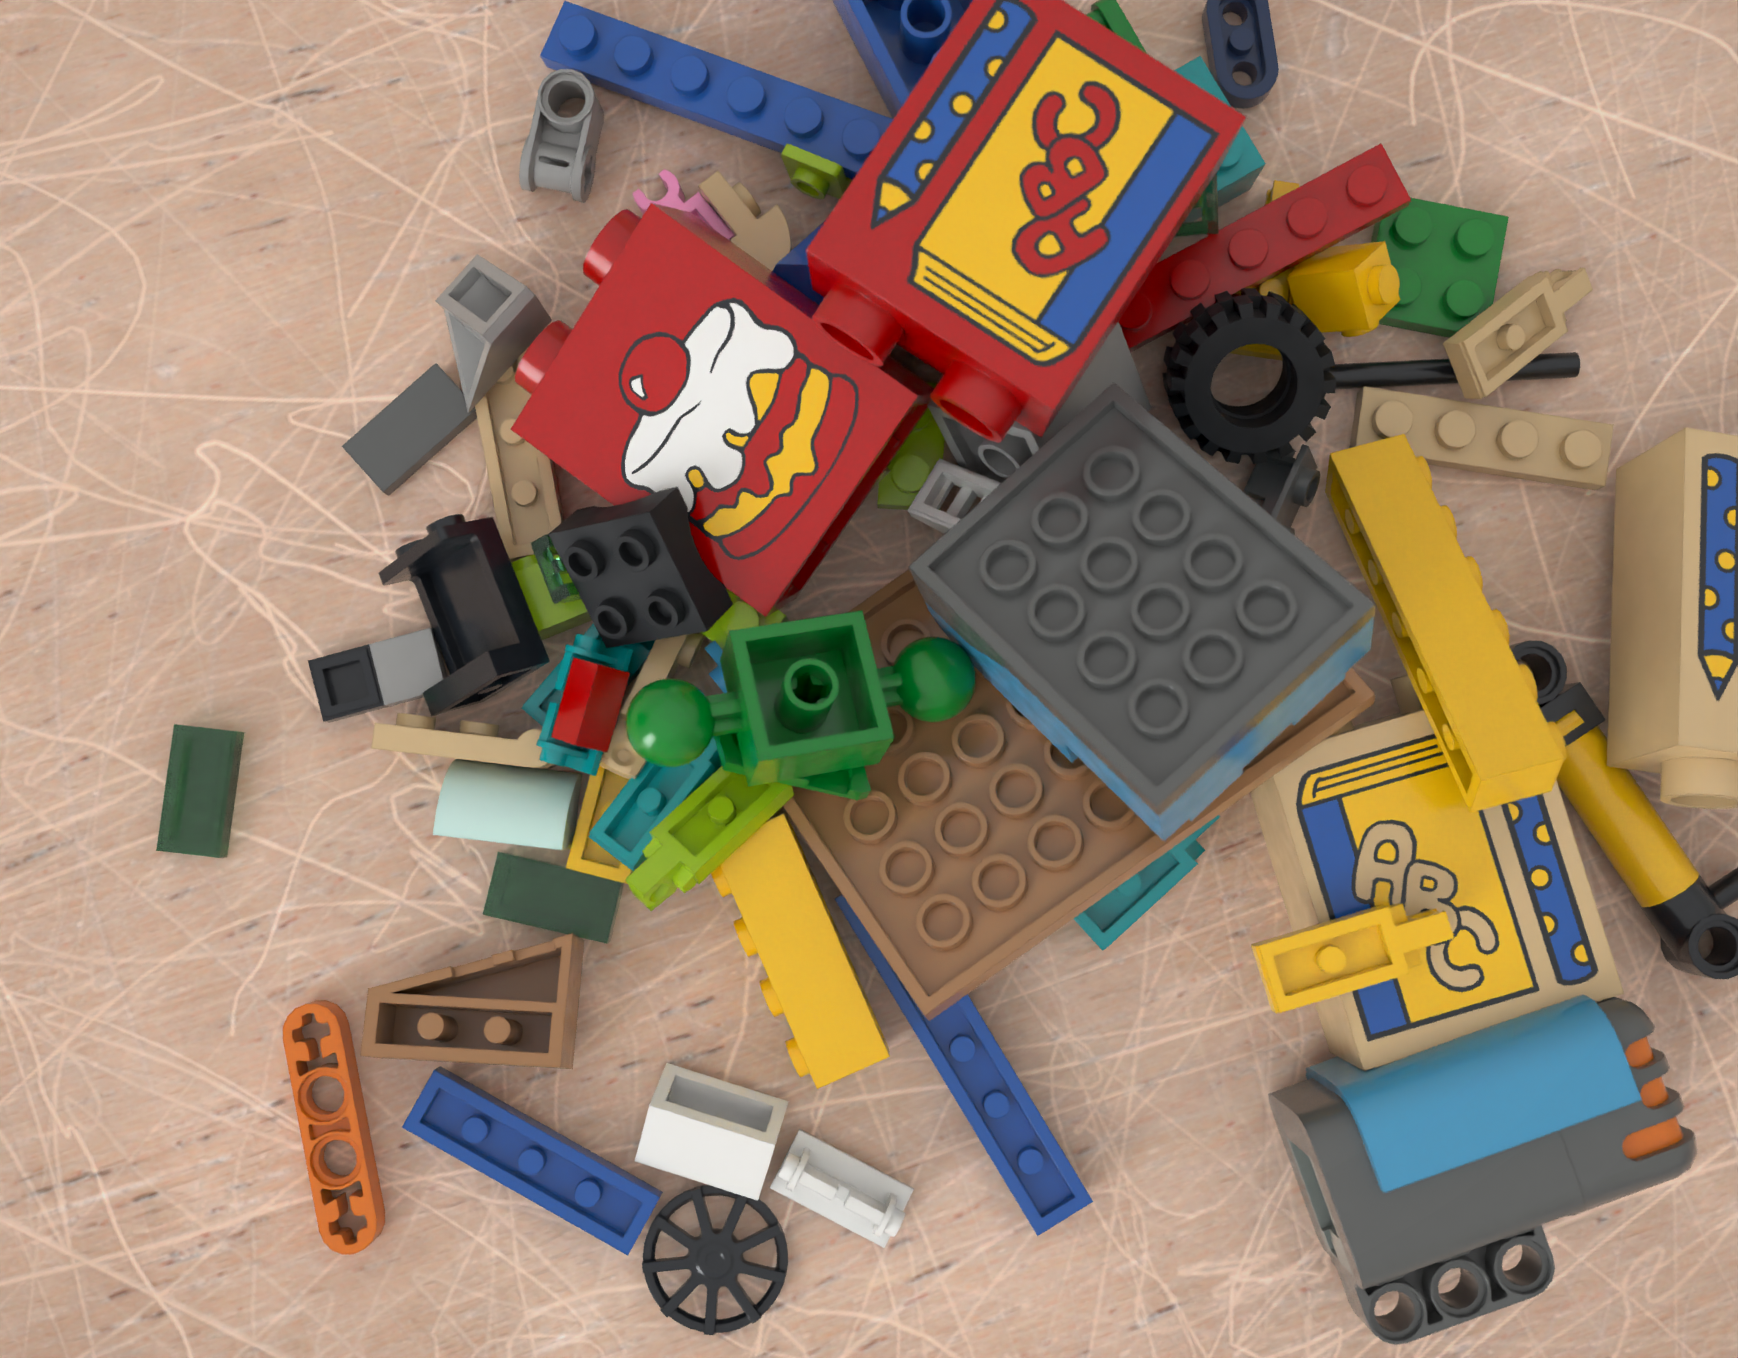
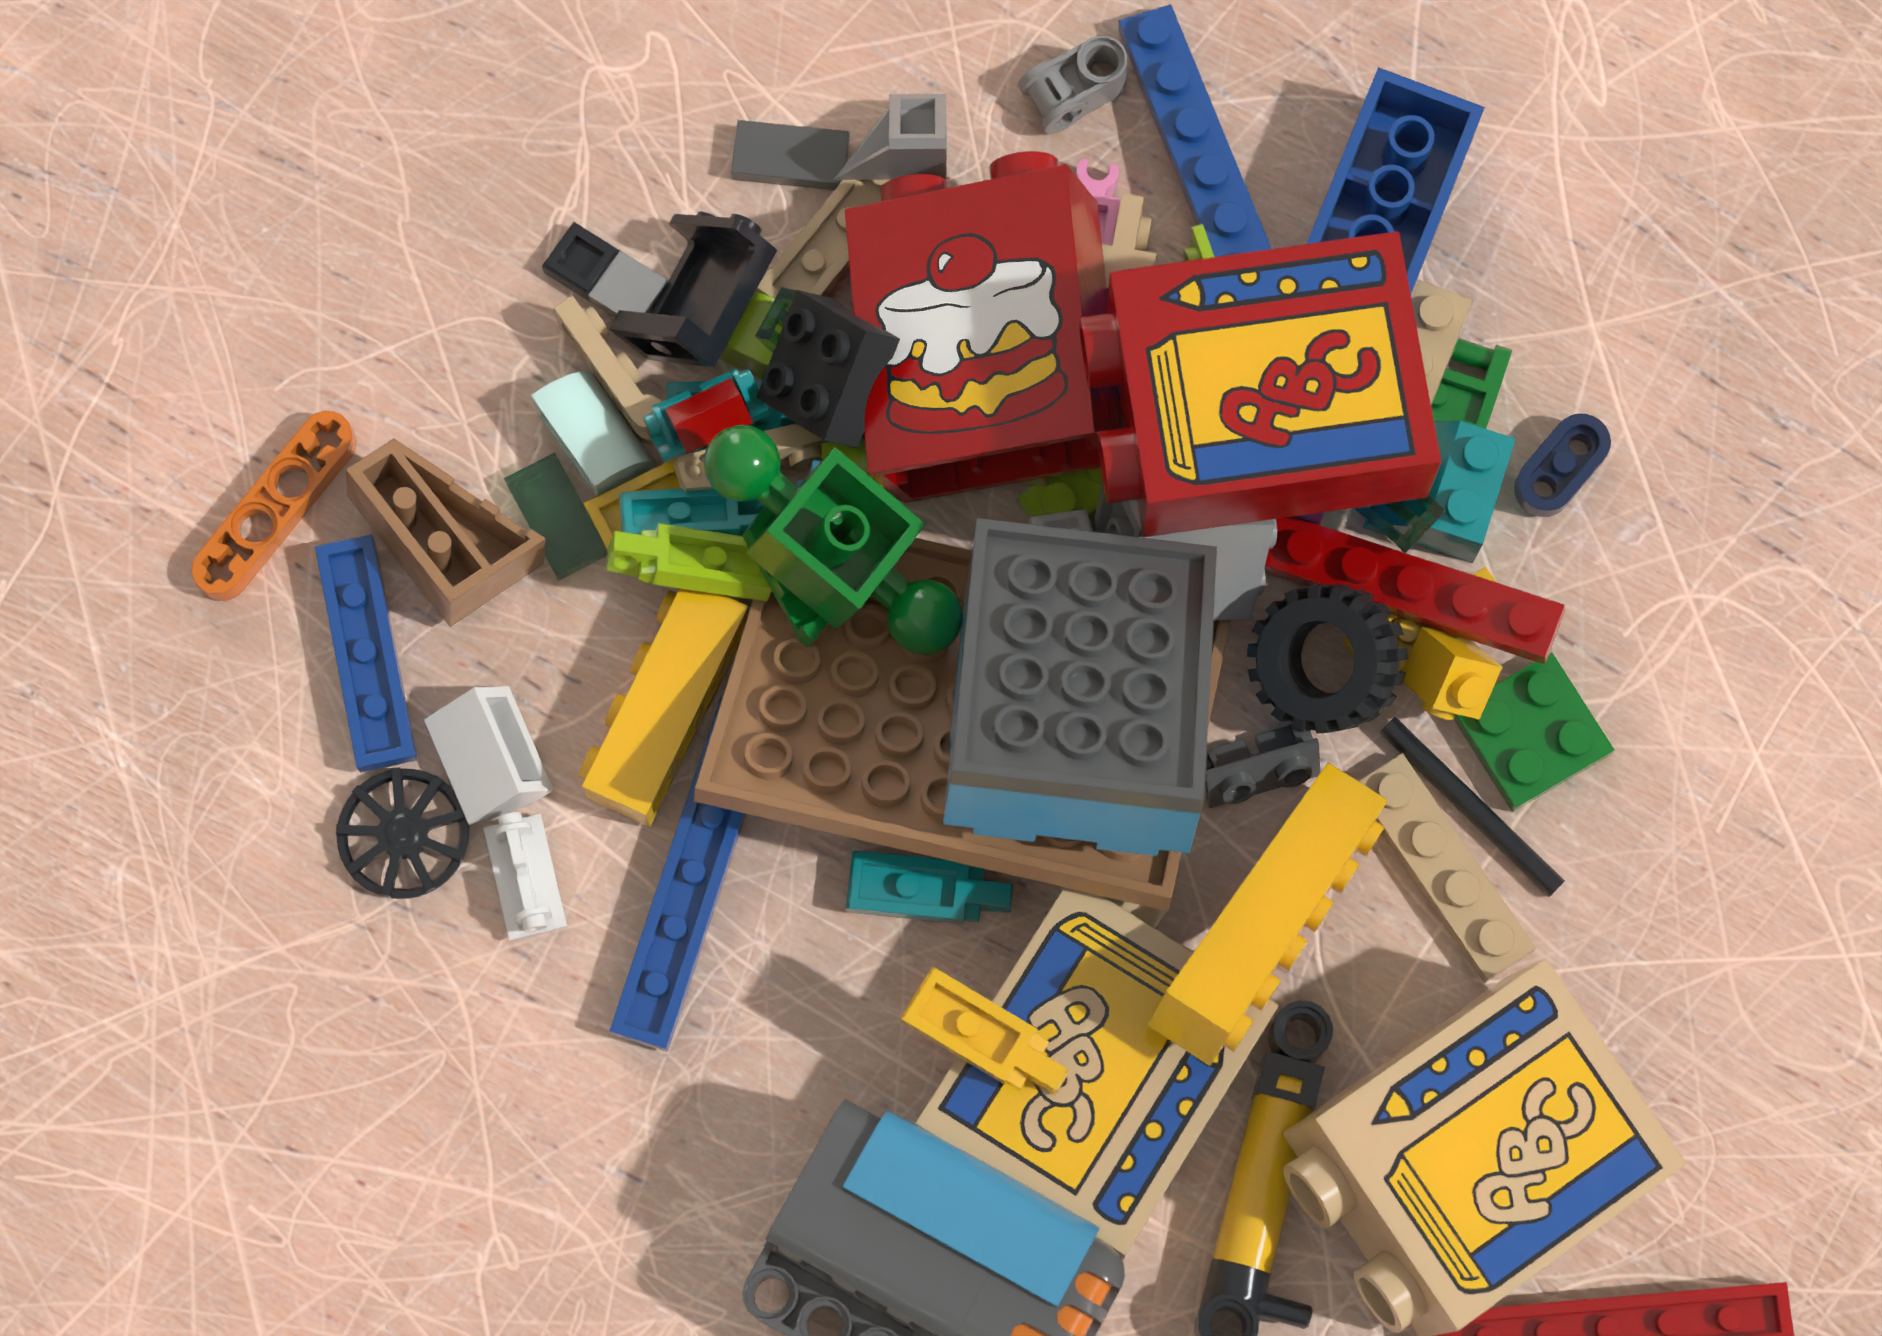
camera: 45 degrees right, 10 degrees down
clear green tile [156,724,244,858] -> none
tan hinge [1443,267,1593,399] -> none

